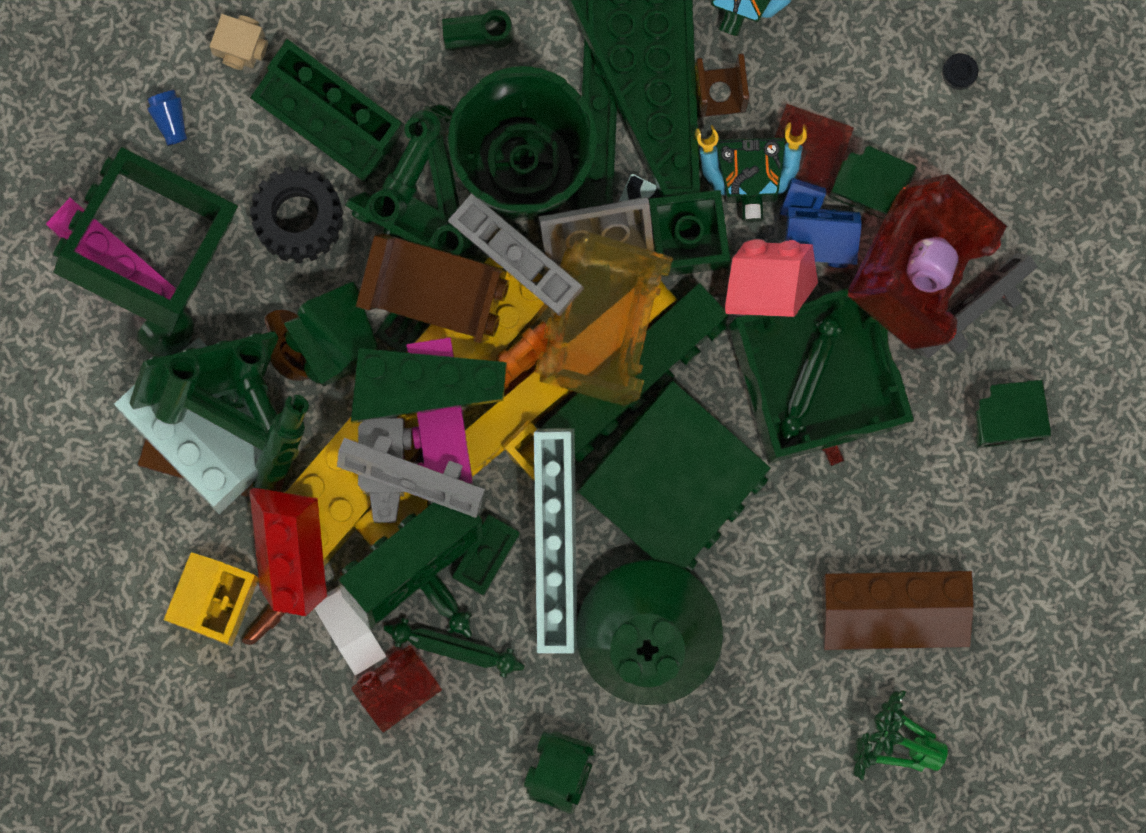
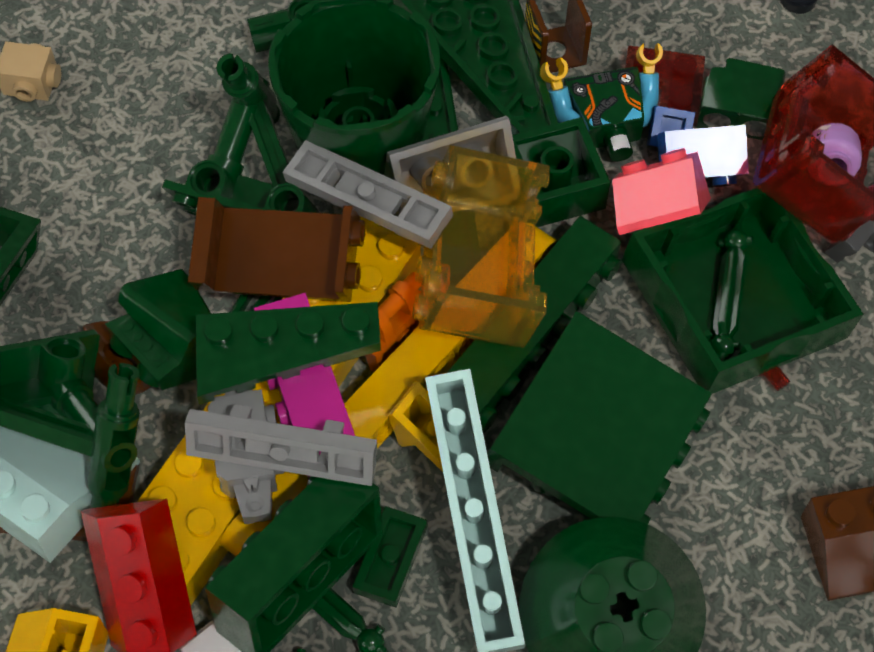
camera: 10 degrees left, 20 degrees down
dark green brick [250,39,405,182] -> none
black tyre [250,166,344,263] -> none

